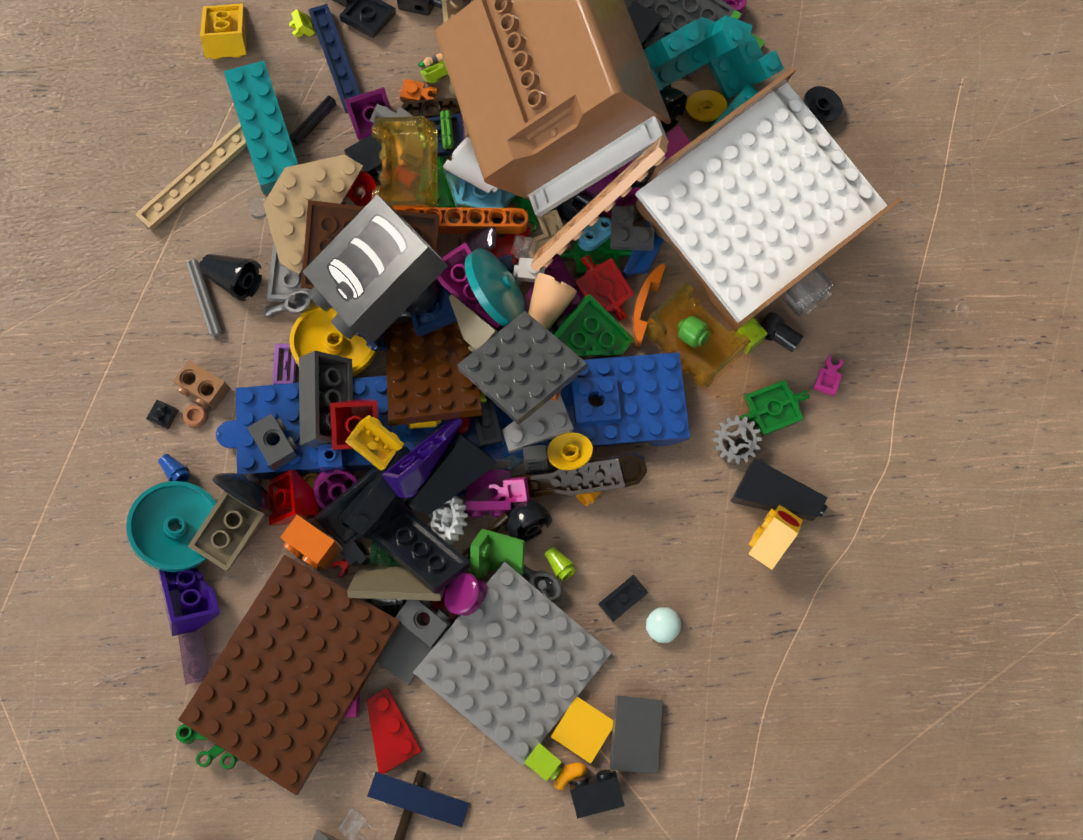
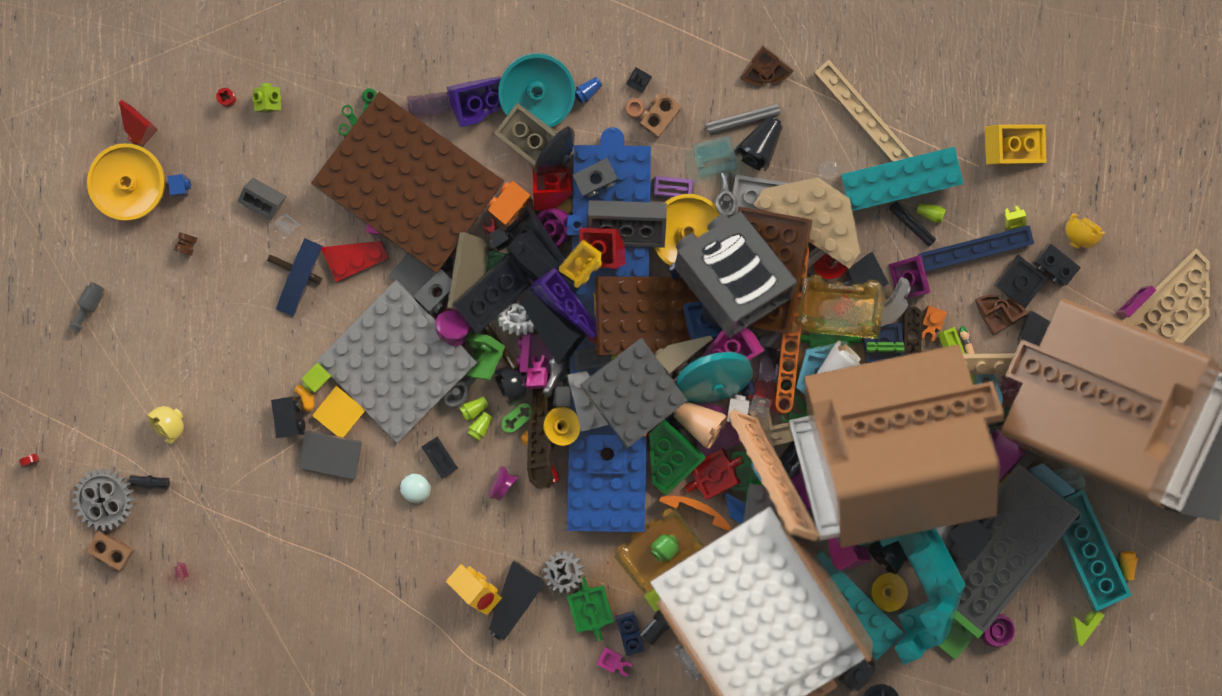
camera: 95 degrees right, 15 degrees up
none -> lime cone [467,412,493,441]
none -> magenta piece [488,466,519,501]
none -> bright green beam [501,403,532,433]
none -> flat silver piece [543,358,568,397]
none -> dark blue slope [616,611,645,656]
none -> clear light blue plate [692,136,738,179]
none -> reddish brown brick [740,45,794,86]
none -> light grey arm [756,331,783,347]
none -> lime cone [916,203,946,224]
none -> reddish brown brick [975,295,1028,335]

